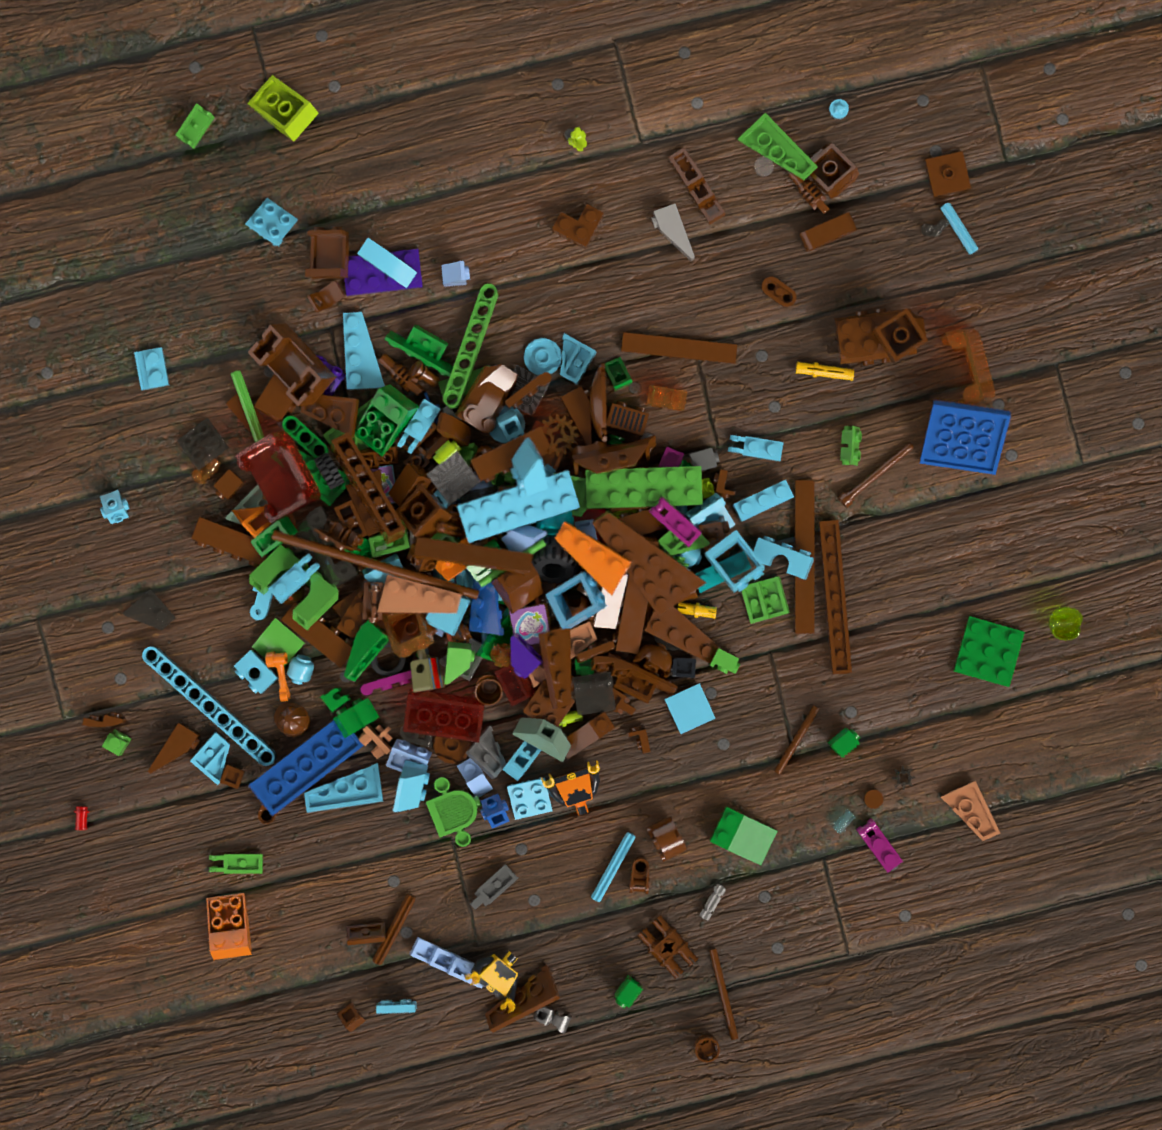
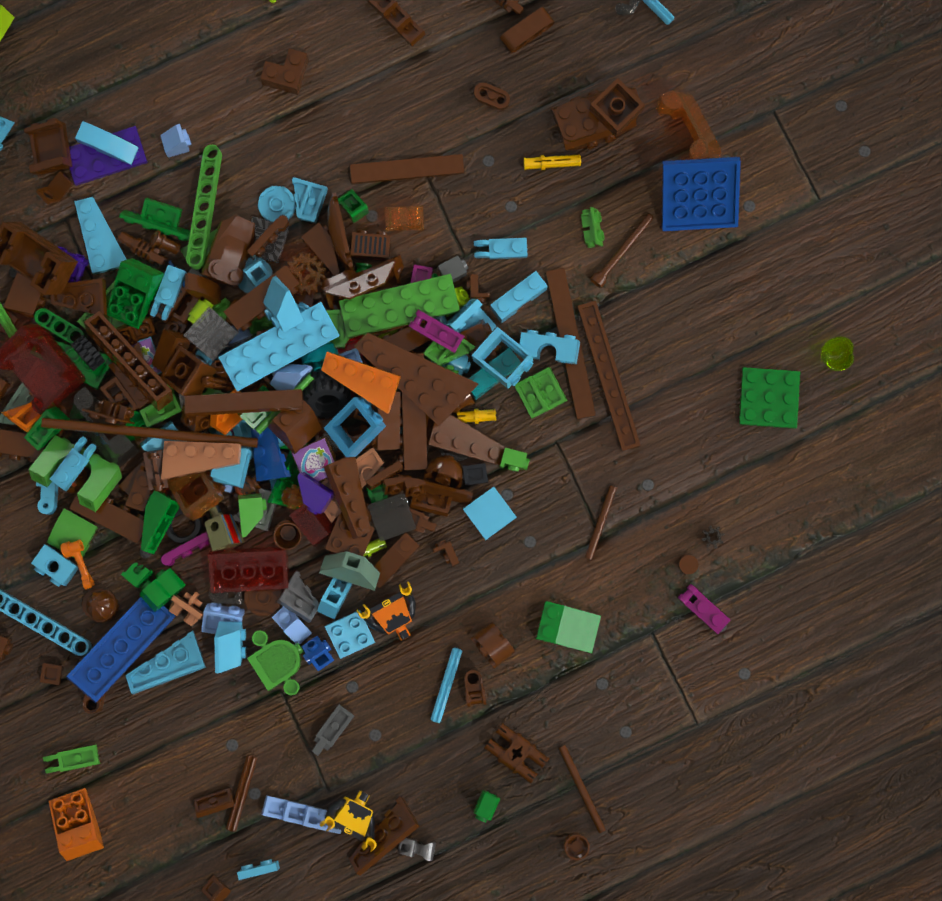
camera: 10 degrees left, 5 degrees down
medium azure wing [190,732,230,785] -> none
medium azure head [287,655,314,685] -> none
light grey slope [651,204,695,261] -> none
light grey axle [700,884,726,920] -> none
green brick [828,728,860,758] -> none
clear light blue pin [832,809,856,834] -> none
nougat wing [941,780,1000,841] -> none

